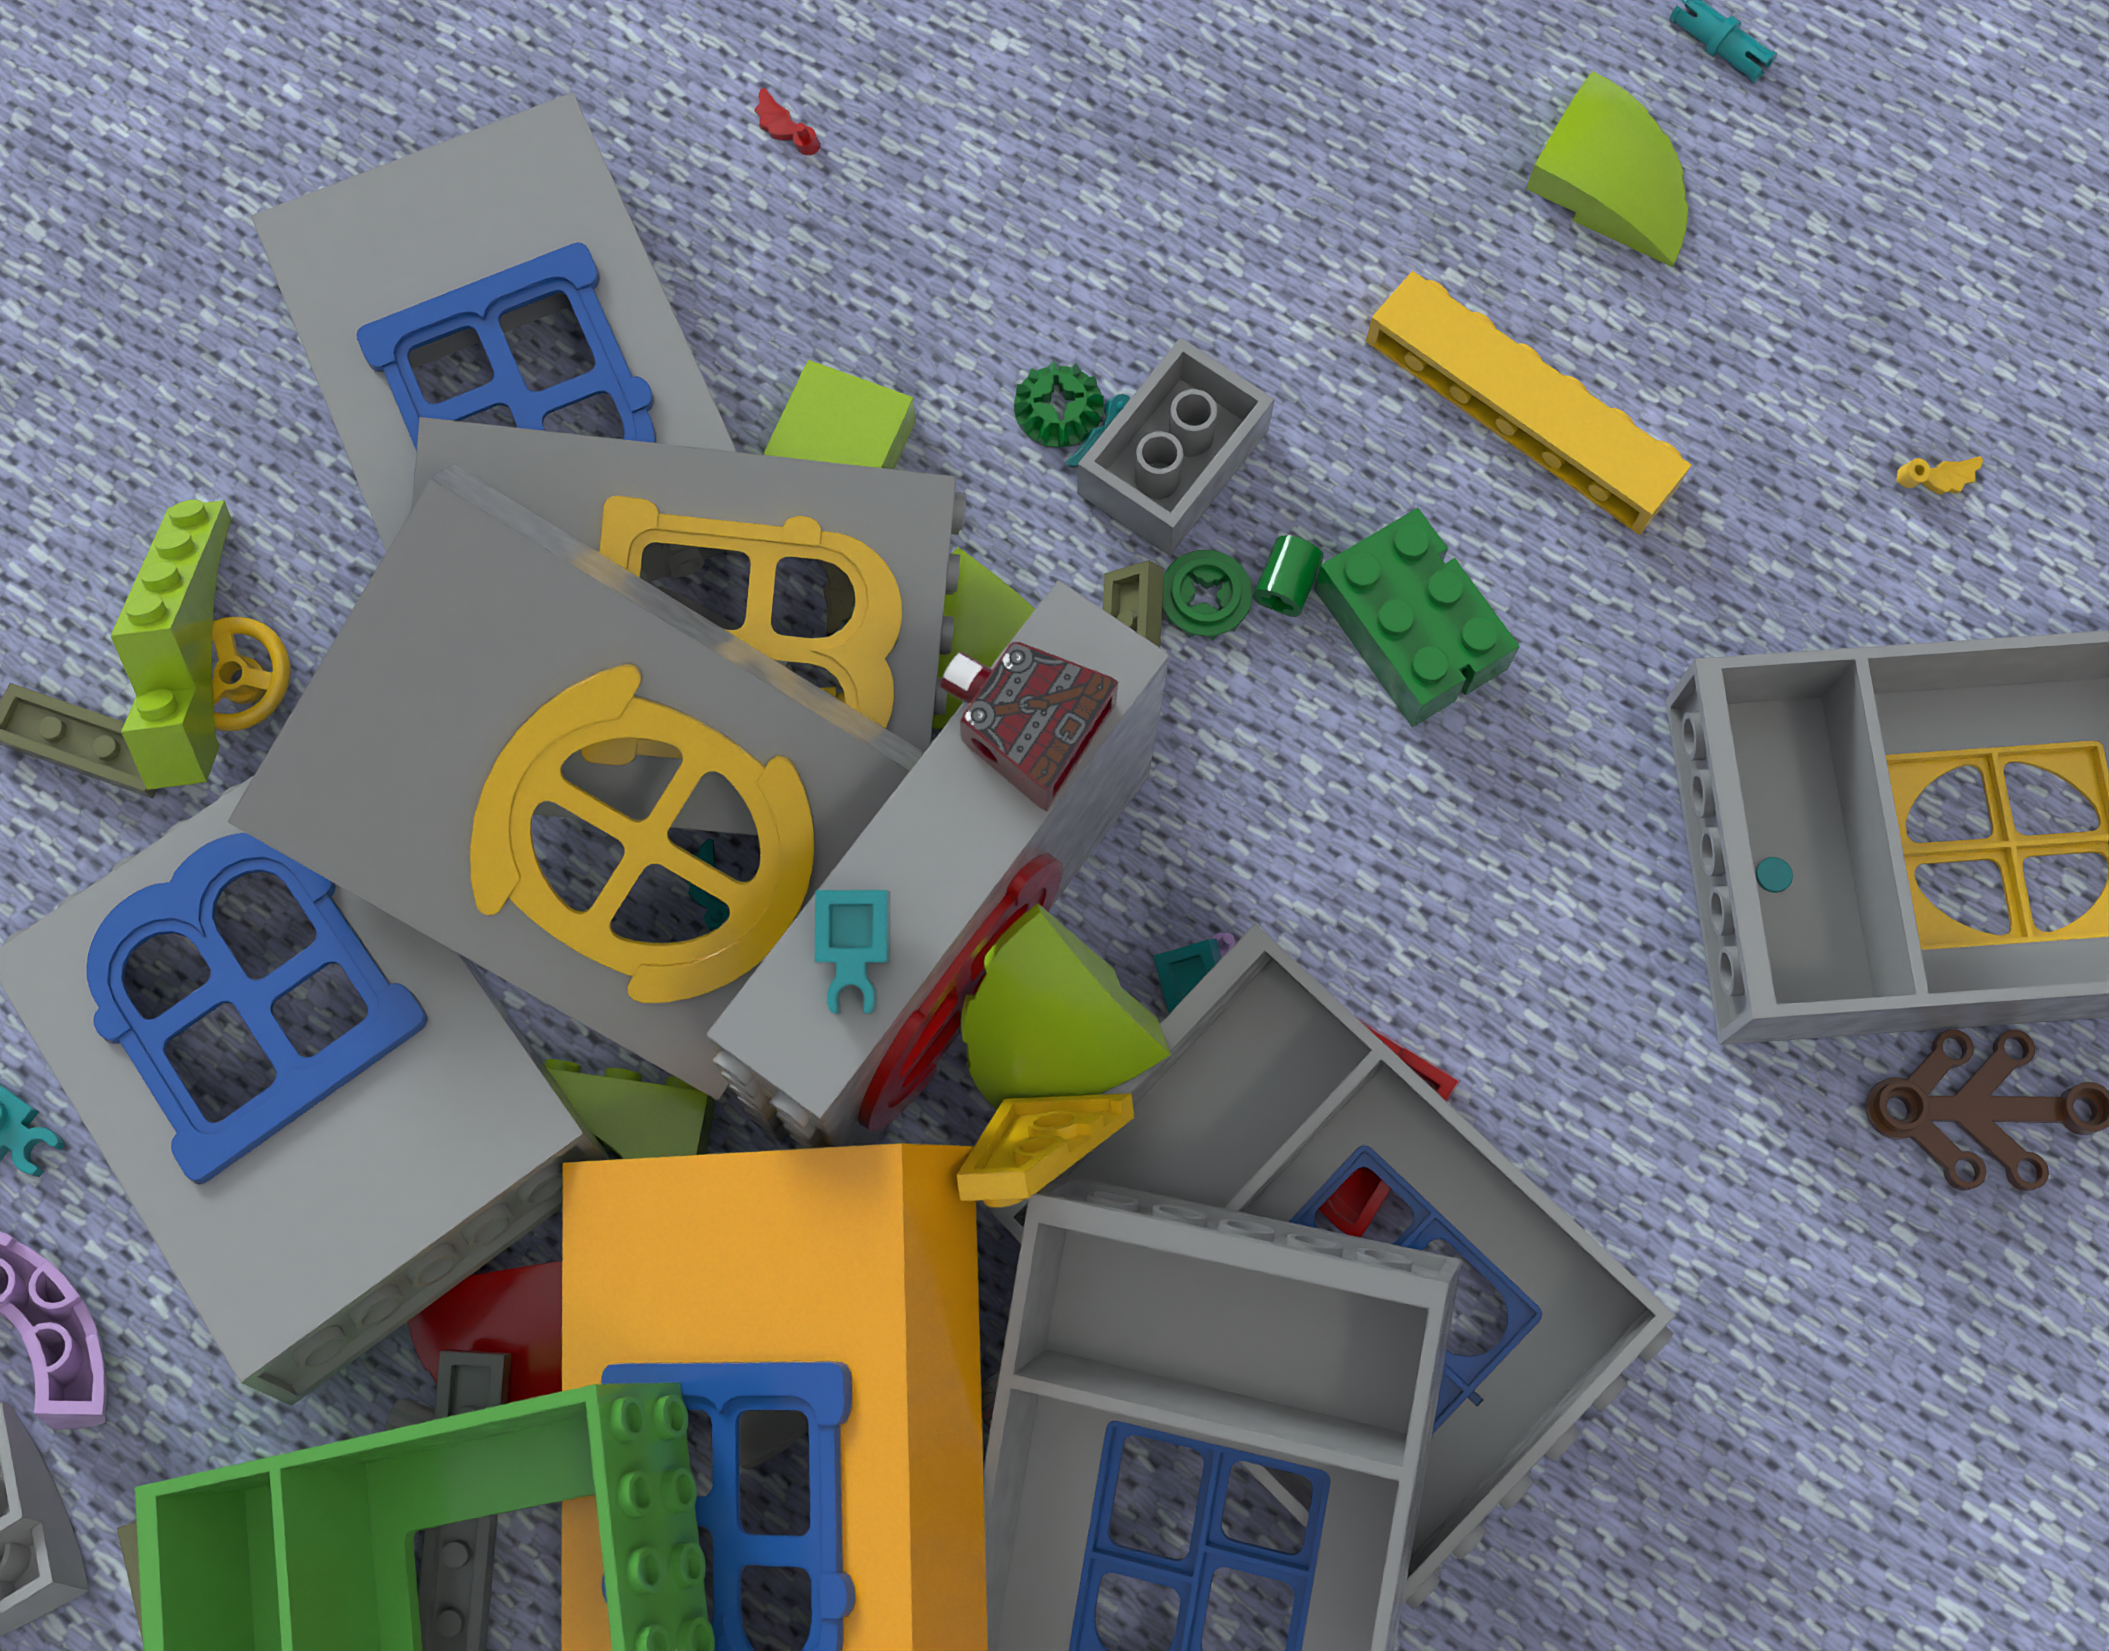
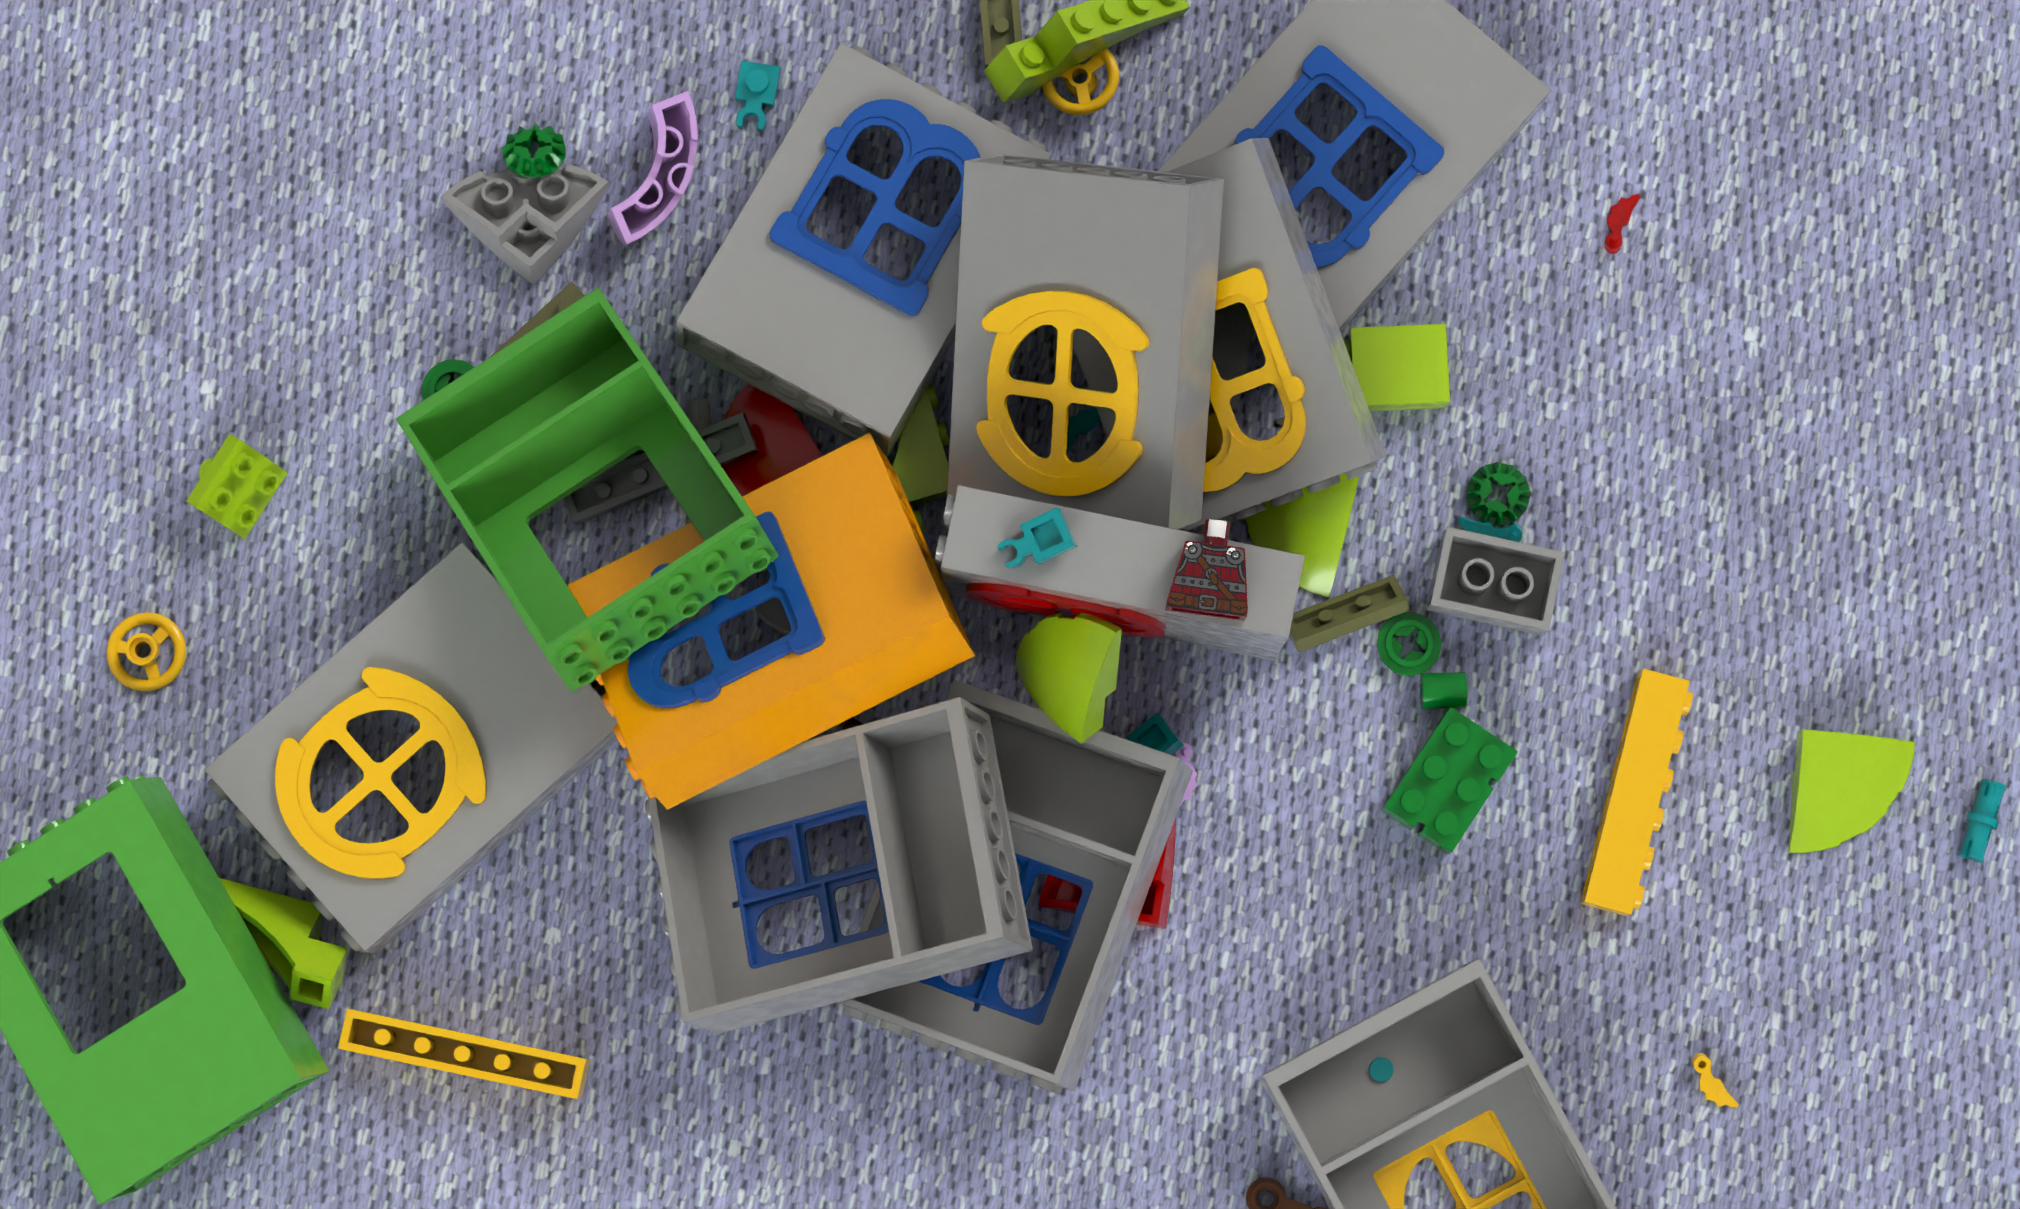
camera: 65 degrees right, 10 degrees up
yellow wing [957,1093,1135,1207] -> none

